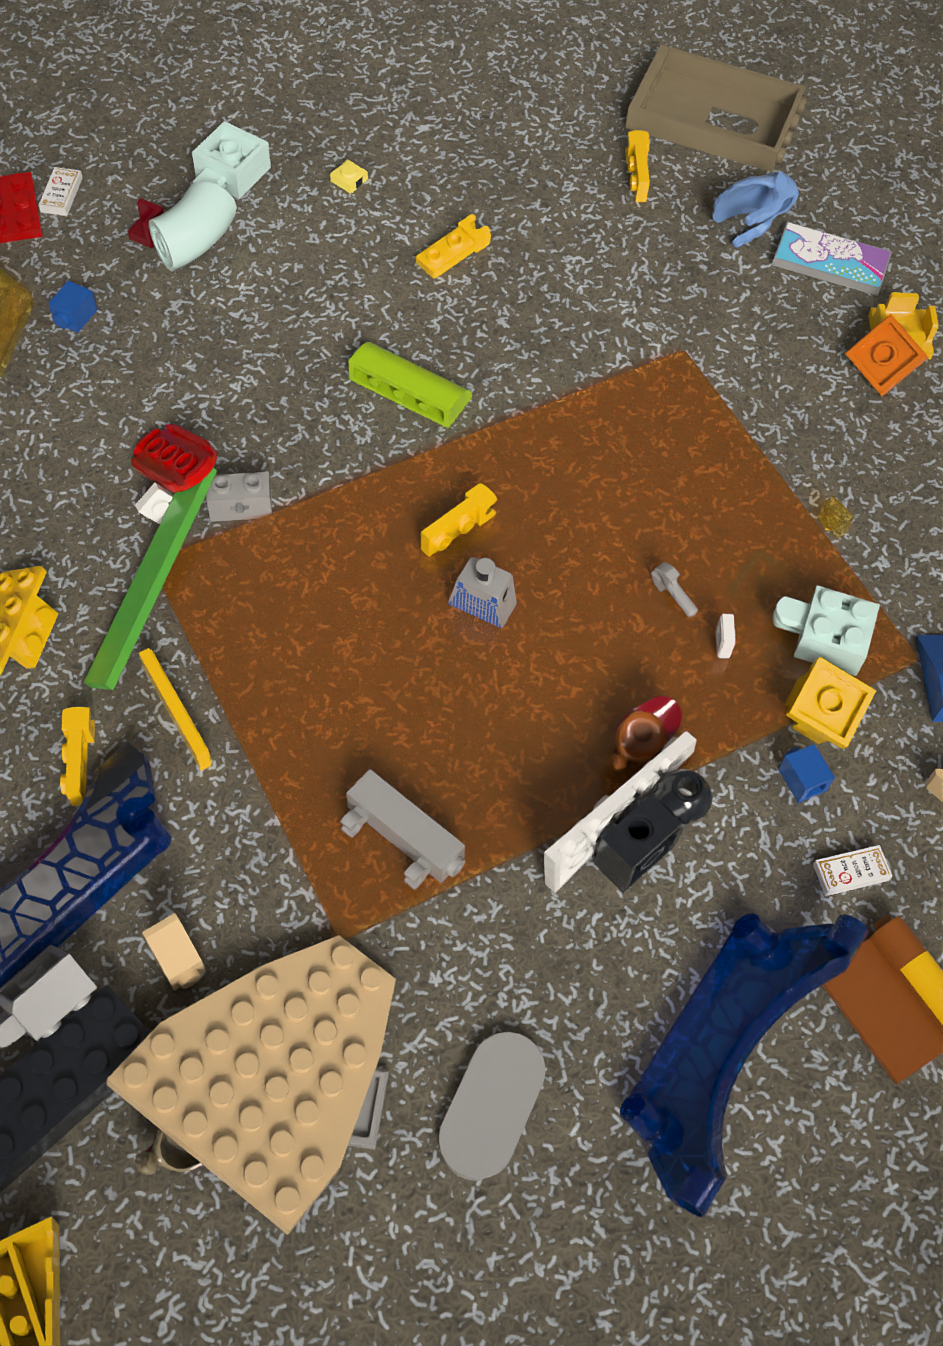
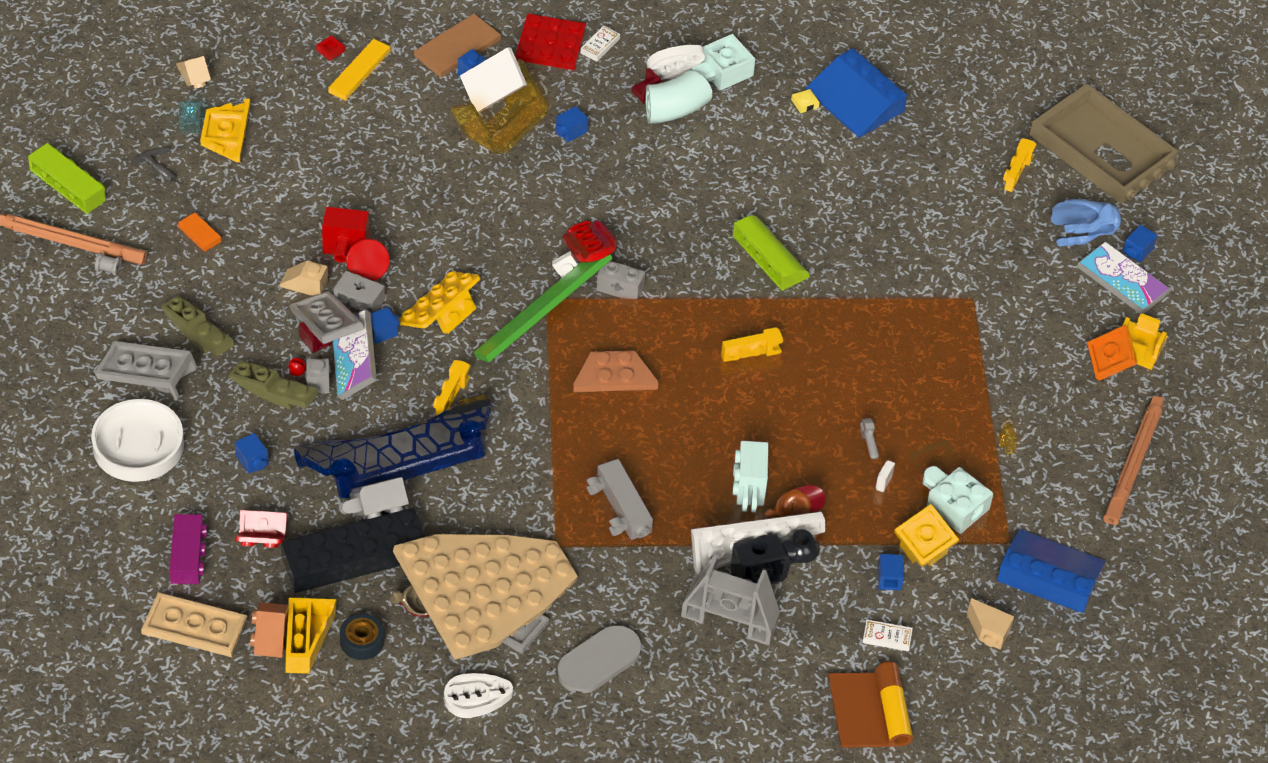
camera: 25 degrees right, 10 degrees down
yellow tile [139,648,212,771] -> none
tan slope [142,913,206,991] -> none
yellow plate [415,214,491,279] -> none
light grey torso [448,557,517,628] -> none
clear blue panel [620,913,868,1218] -> none
none -> wheel [340,614,384,660]
none -> white piece [444,673,513,718]
none -> nougat wing [573,350,658,392]
none -> white piece [647,45,705,80]
none -> light grey wedge [681,554,780,645]
none -> light aqua brick [733,441,768,512]
none -> blue slope [805,48,907,138]
none -> blue brick [1123,225,1158,263]

